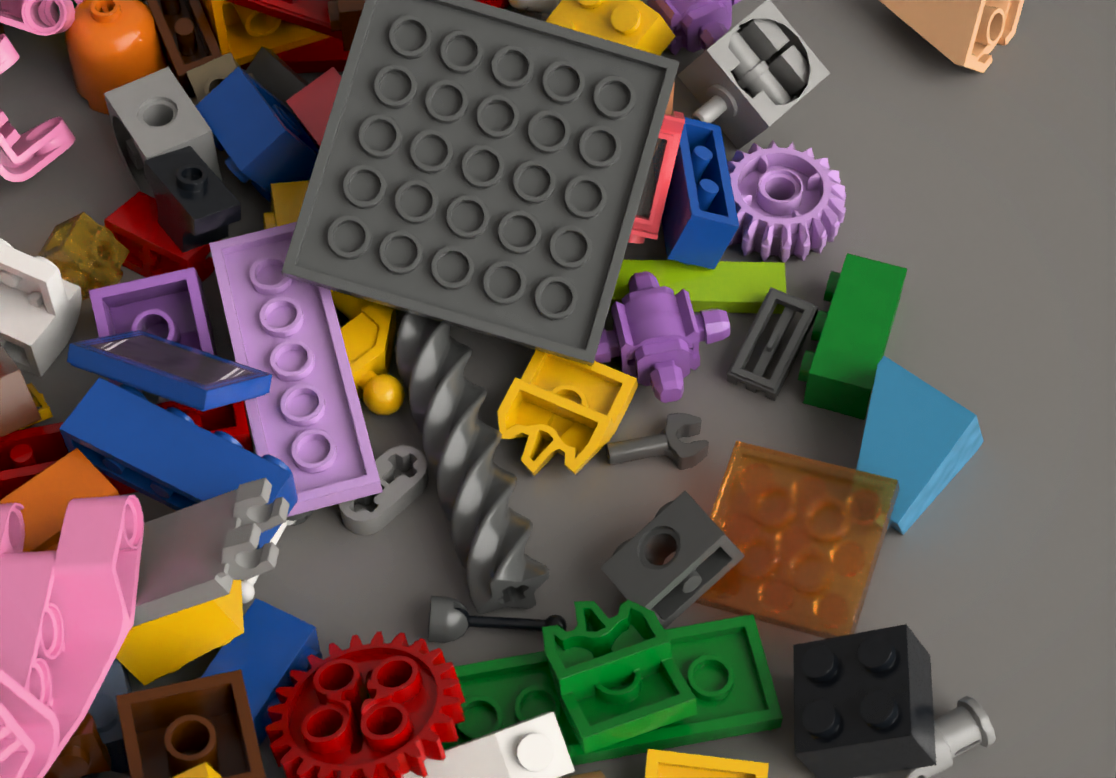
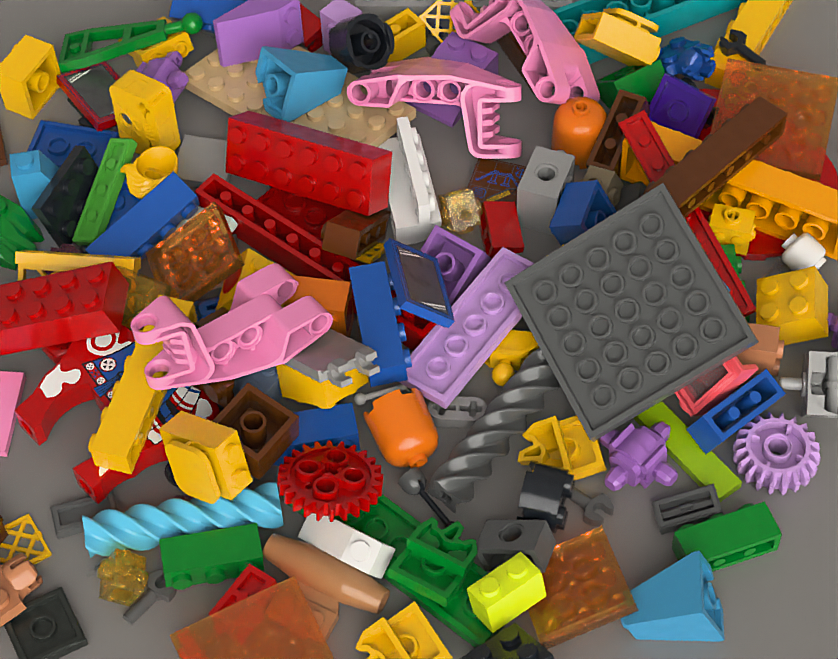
camera: 55 degrees right, 0 degrees up
black brick [144,146,241,252] -> none
none -> orange cylinder [363,388,439,468]
none -> reddish brown tile [463,158,527,209]
none -> neon yellow brick [467,552,547,633]
none -> black brick [517,461,575,533]

